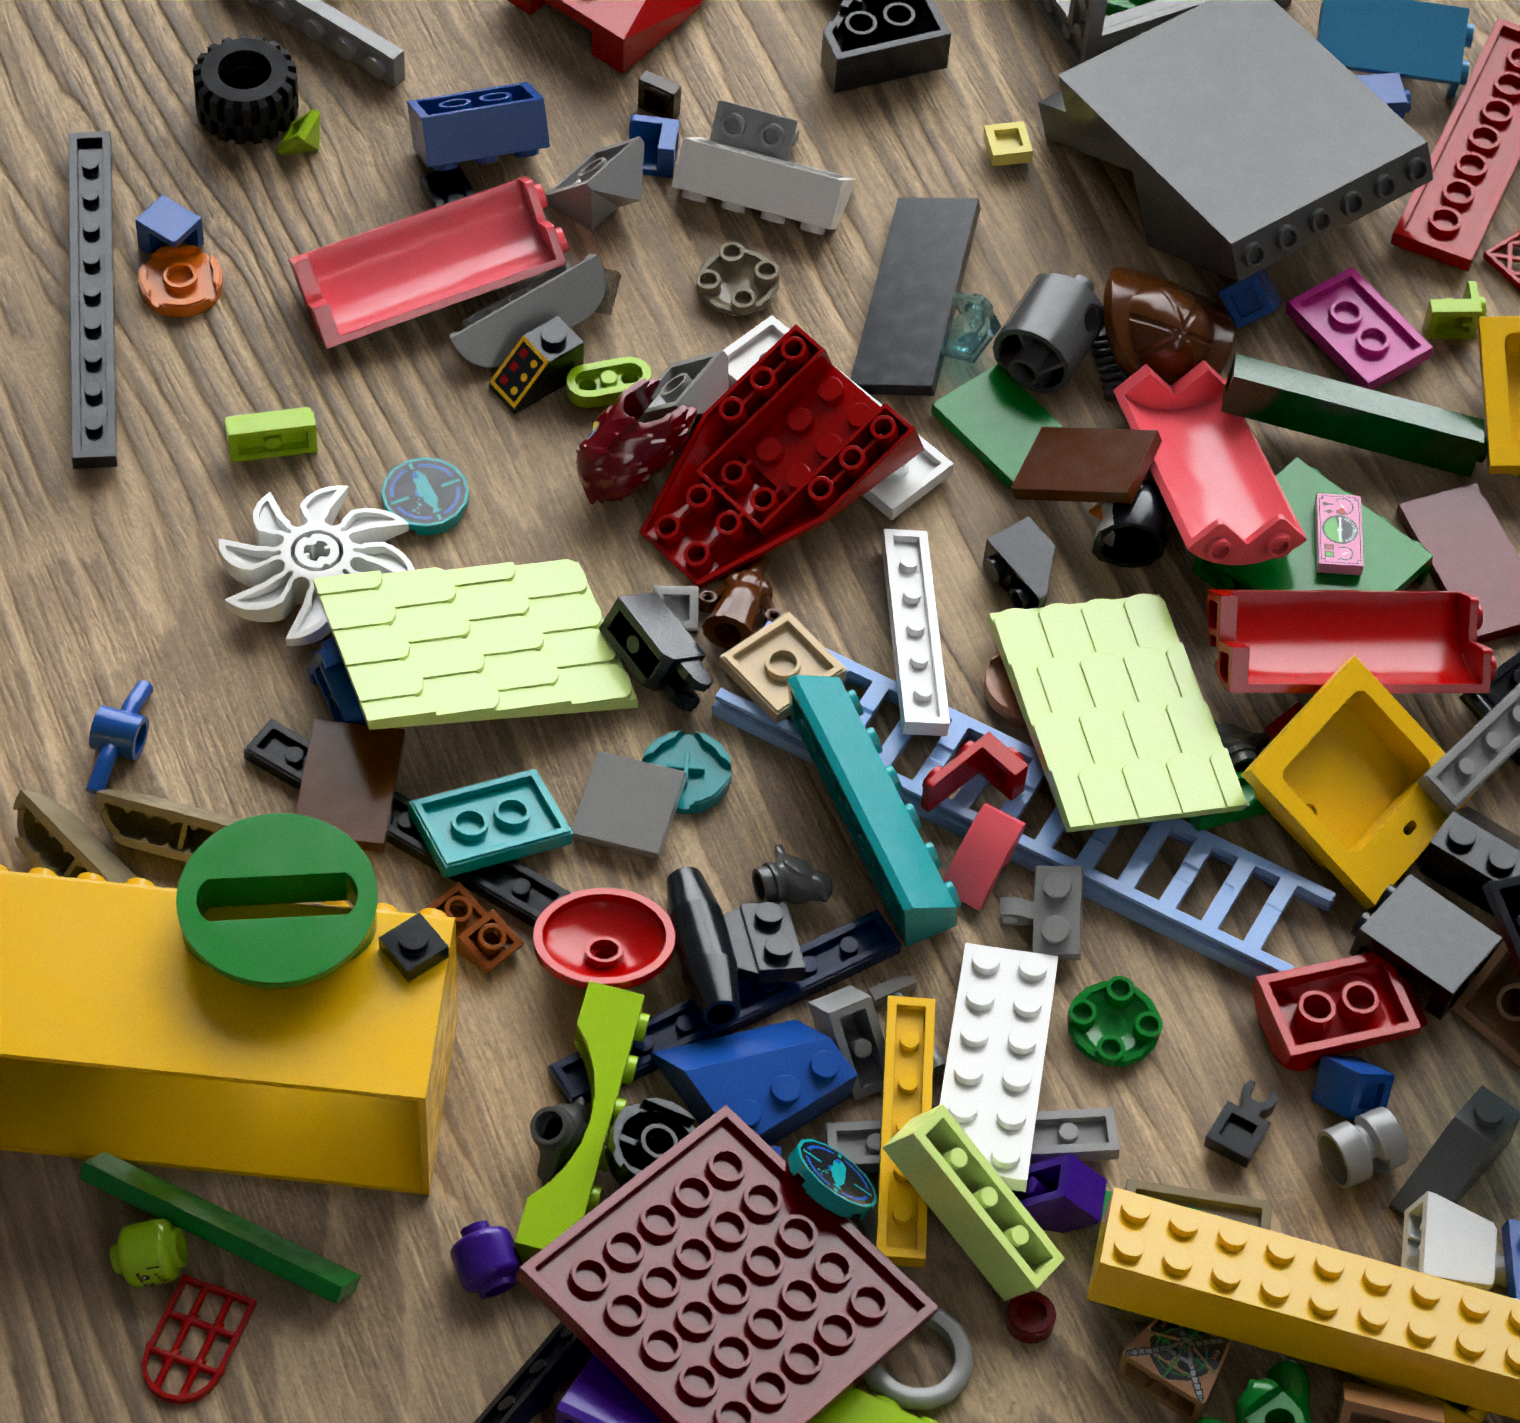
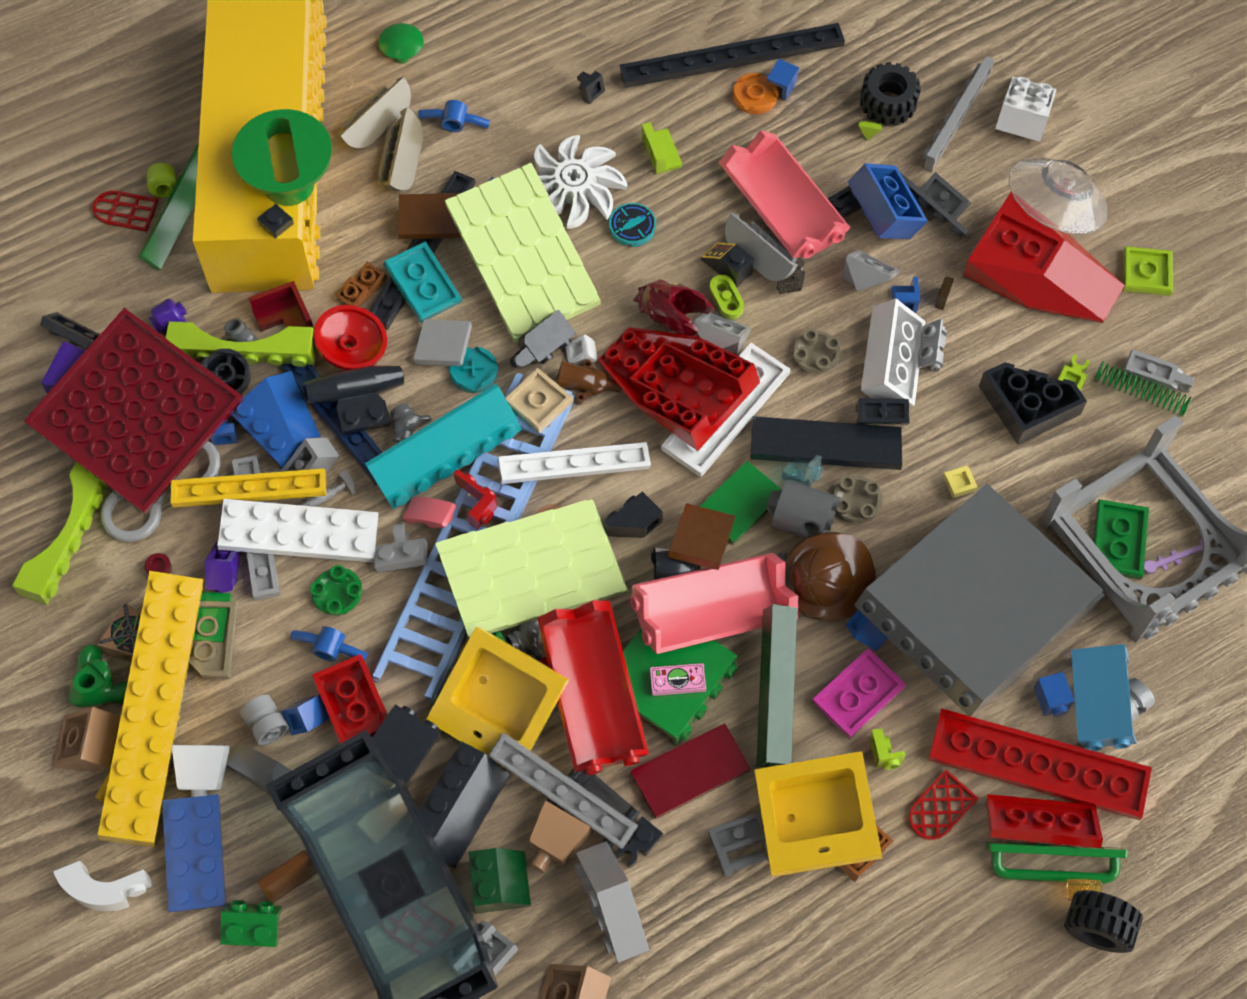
camera: 85 degrees right, 10 degrees up
tile [788,1139,878,1219] -> none
yellowish green brick [882,1104,1065,1302] -> none
black plate [1204,1080,1278,1168] -> none
none -> dark red panel [248,281,314,332]
none -> blue piece [291,626,368,662]
none -> black tile [577,71,605,104]
none -> dark tan dish [832,476,882,523]
none -> black hinge [856,398,910,425]
none -> dark grey bracket [900,172,972,239]

